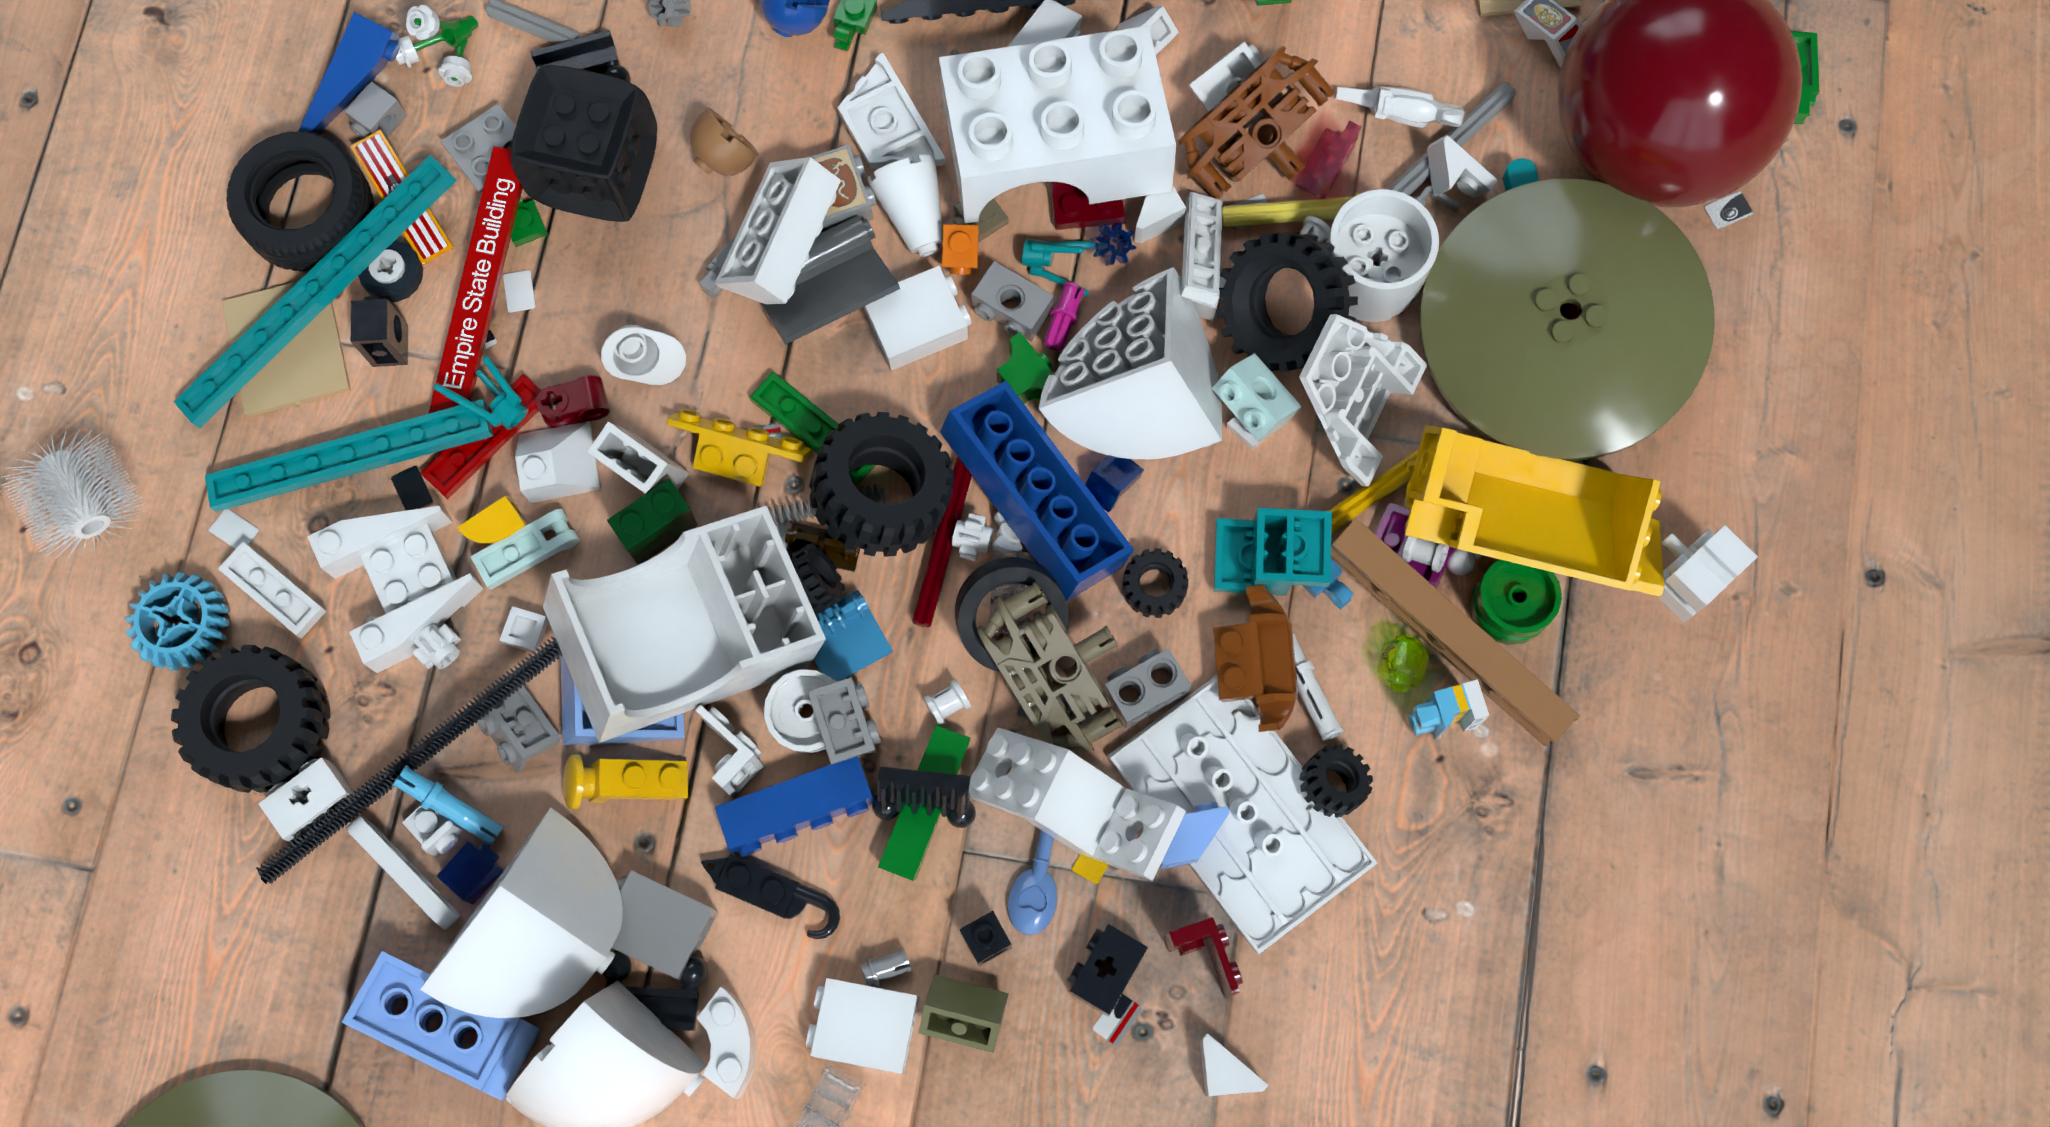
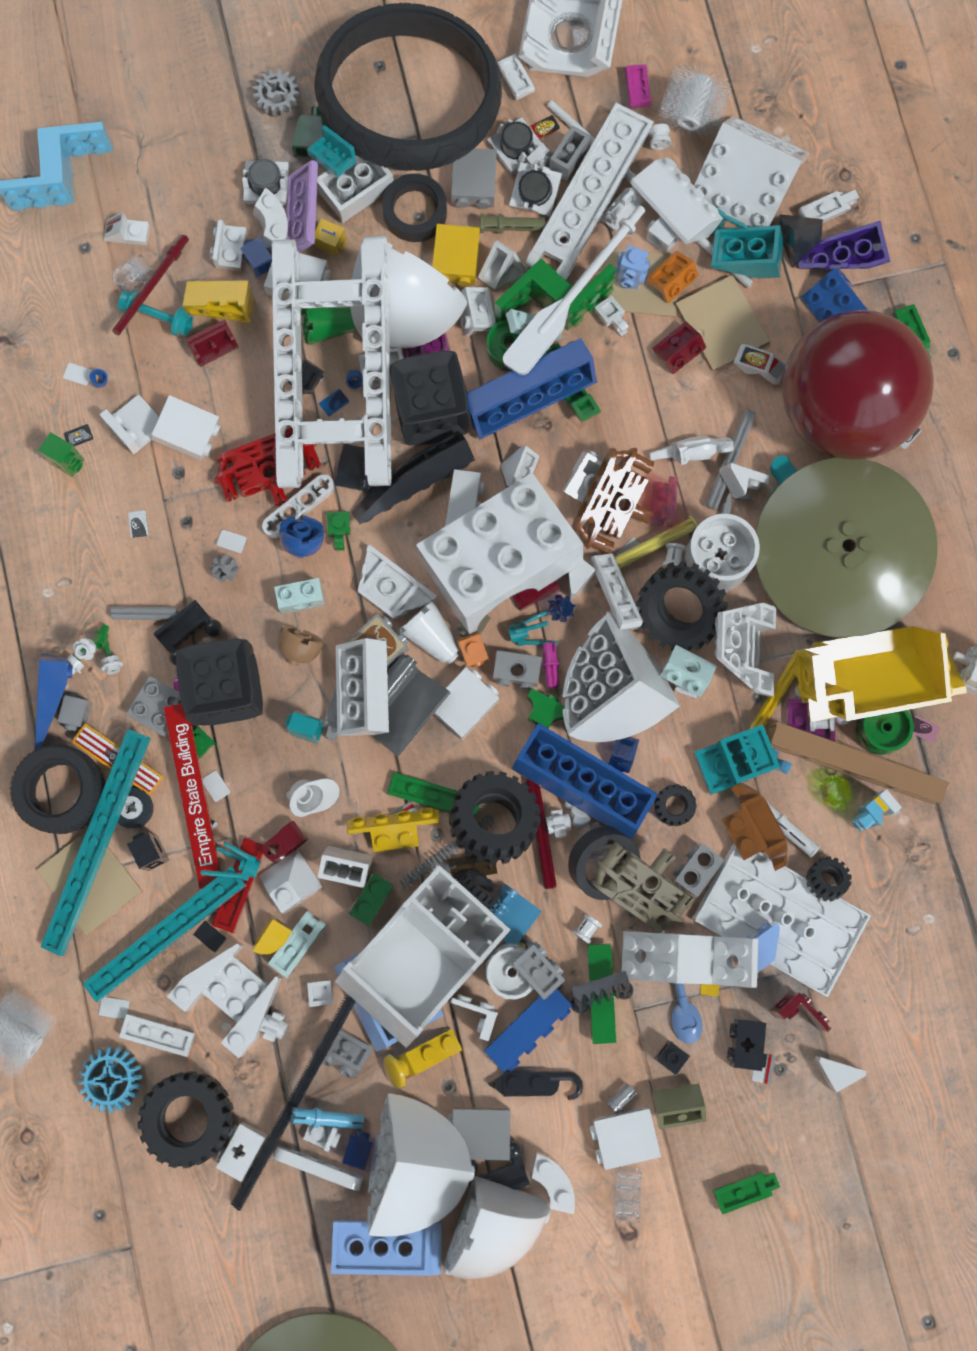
camera: 25 degrees left, 5 degrees up
none -> light aqua brick [274,578,326,614]
none -> teal brick [285,710,325,744]
none -> clear pink sticker [913,716,940,743]

